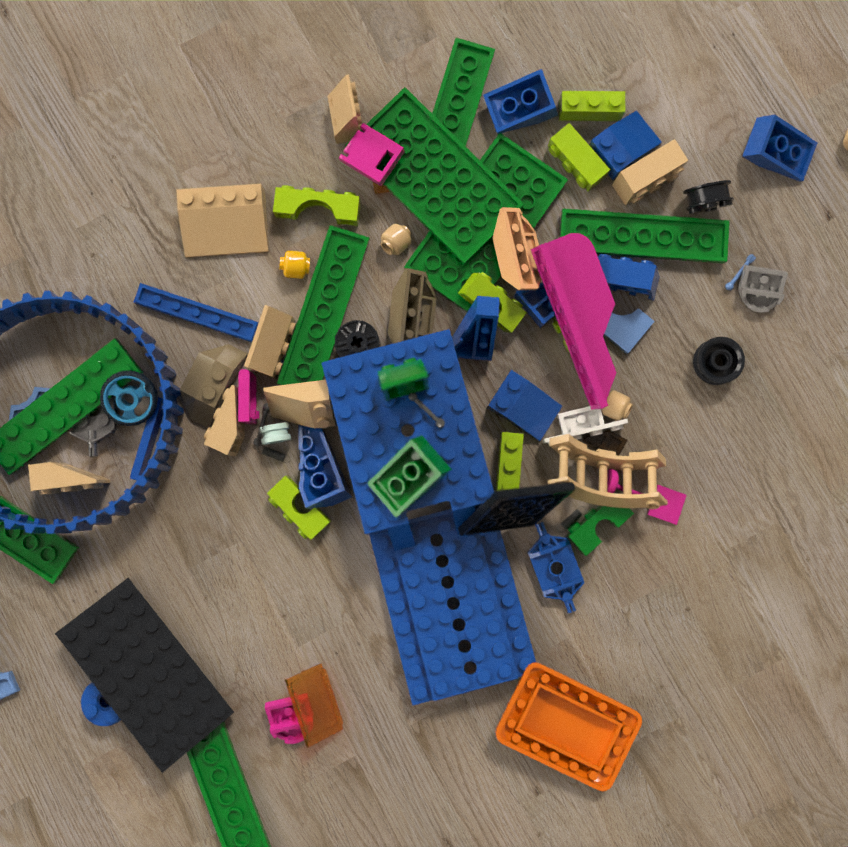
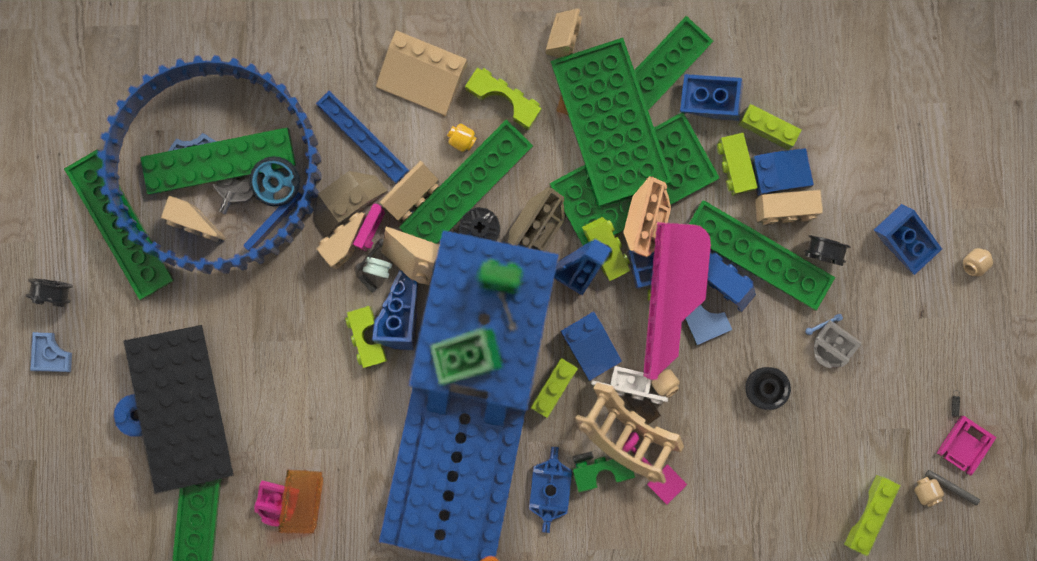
camera: 25 degrees right, 0 degrees up
dark pink container [339,123,405,186] -> none
tan head [380,224,411,255] -> none
black tile [458,482,575,536] -> none

